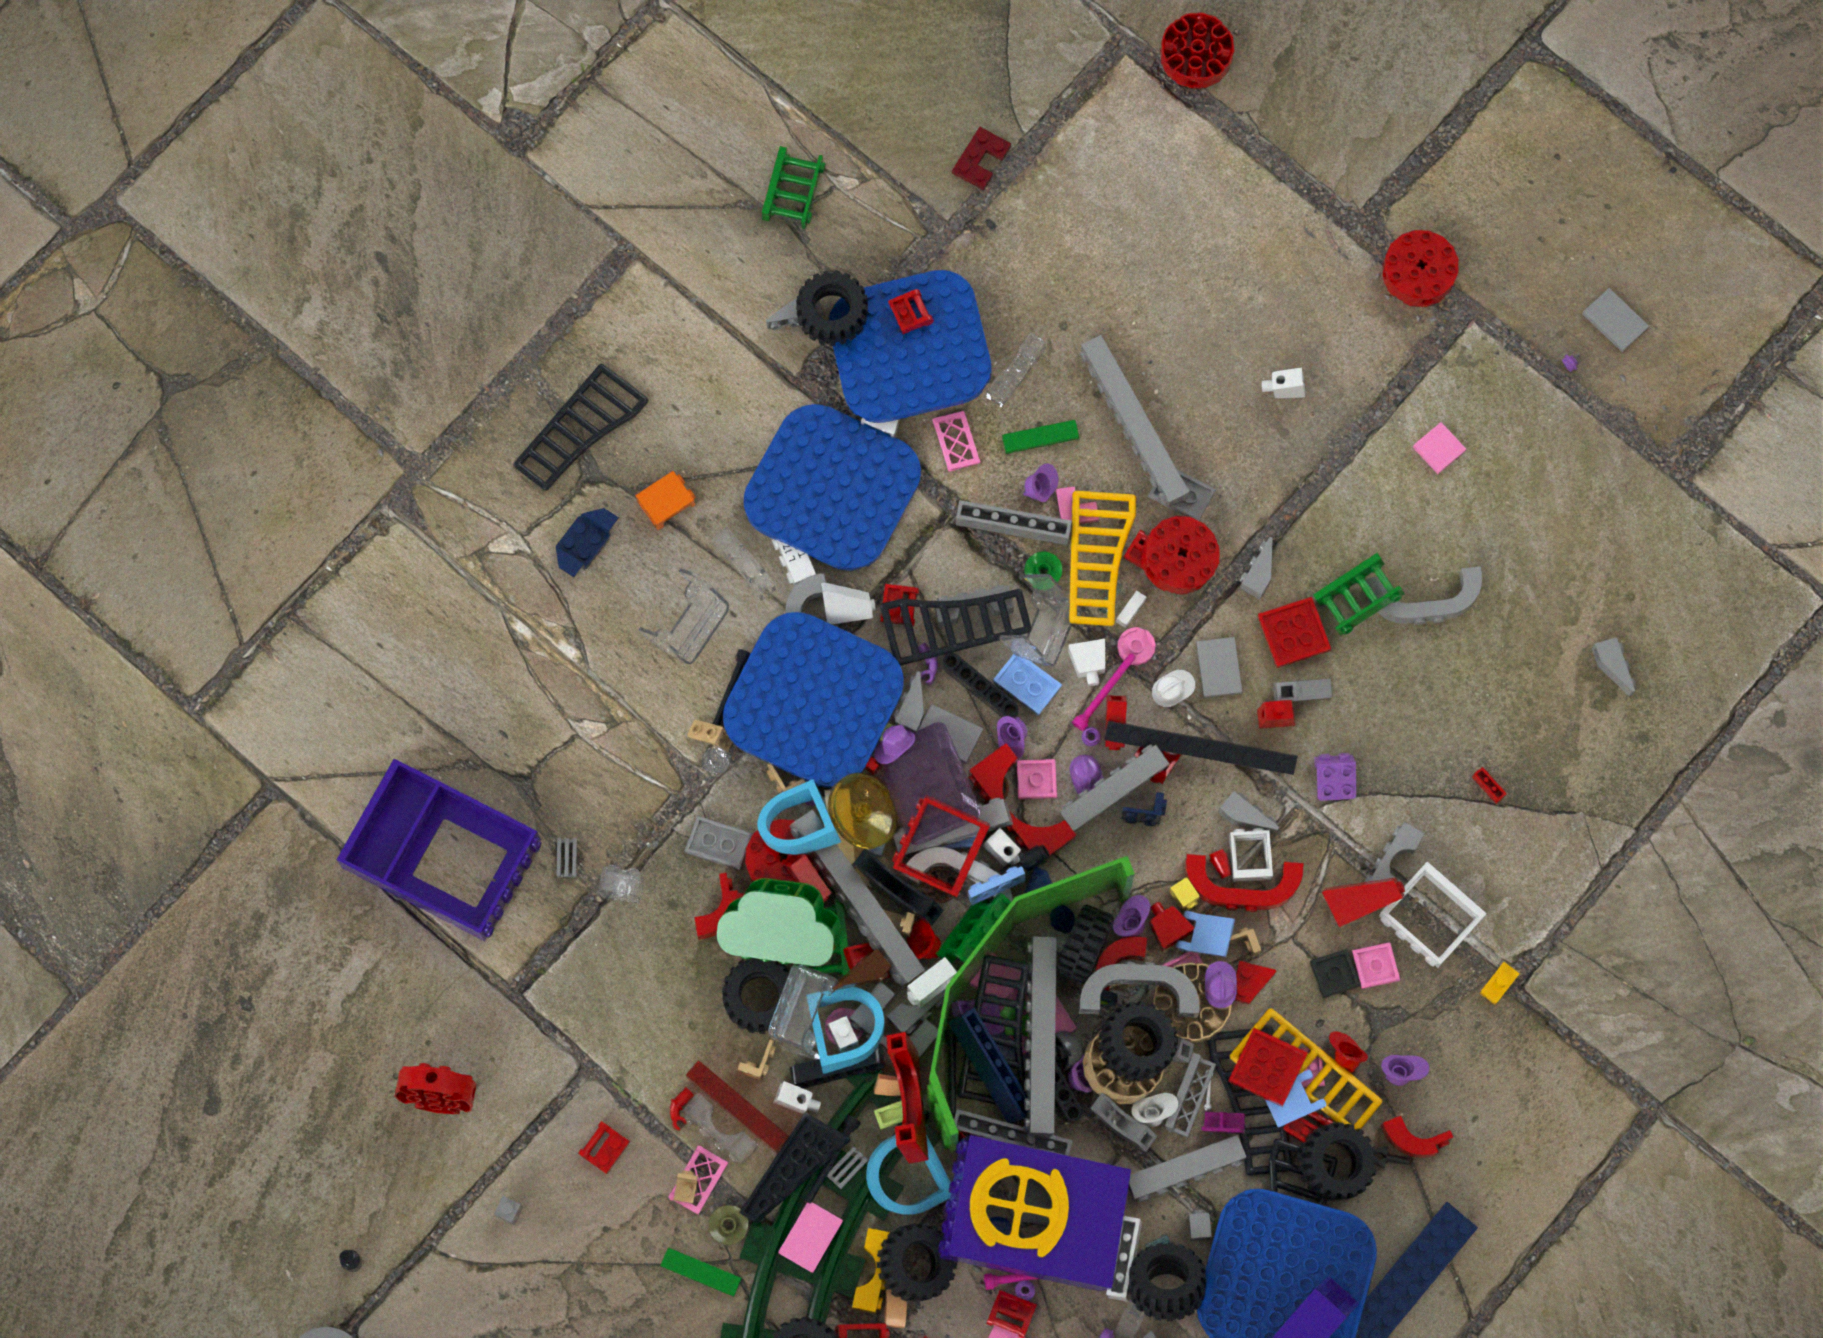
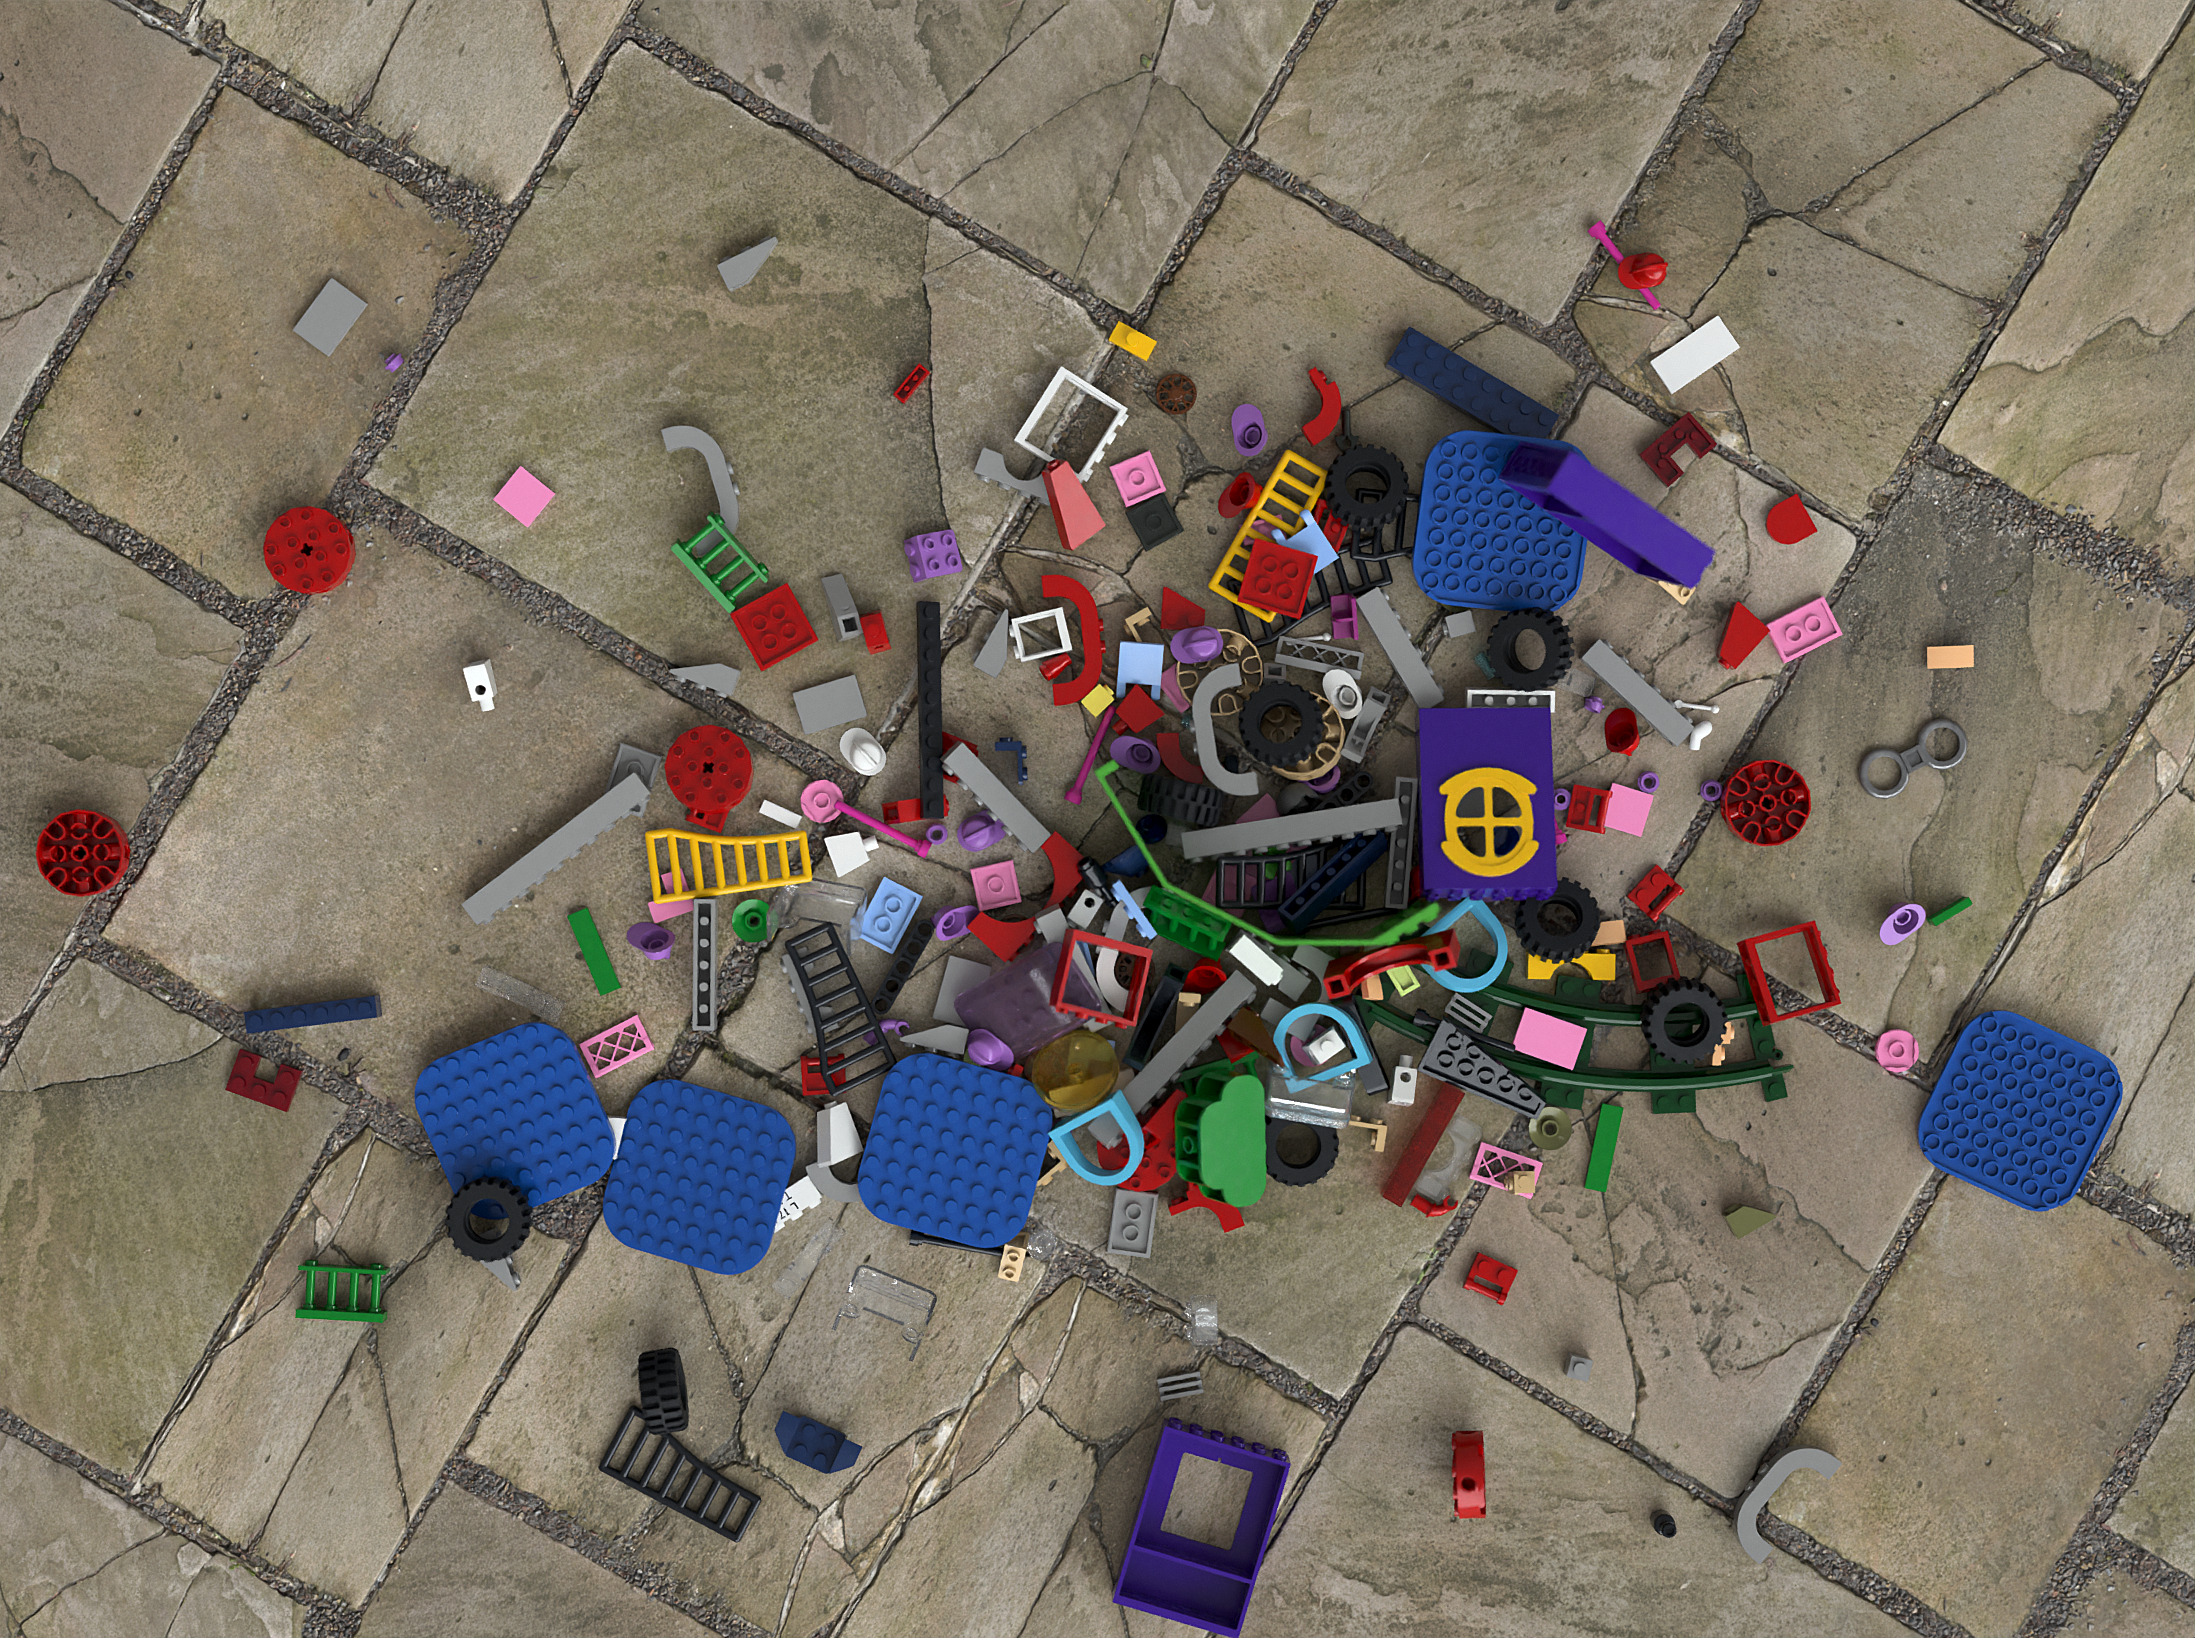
camera: 105 degrees left, 15 degrees up
orange panel [635,471,696,530] -> none
red plate [888,289,934,334] -> none
none -> dark blue brick [244,994,382,1034]
none -> black tyre [638,1347,689,1435]
none -> dark pink piece [1064,705,1116,805]
none -> reddish brown wheel [1156,374,1197,415]

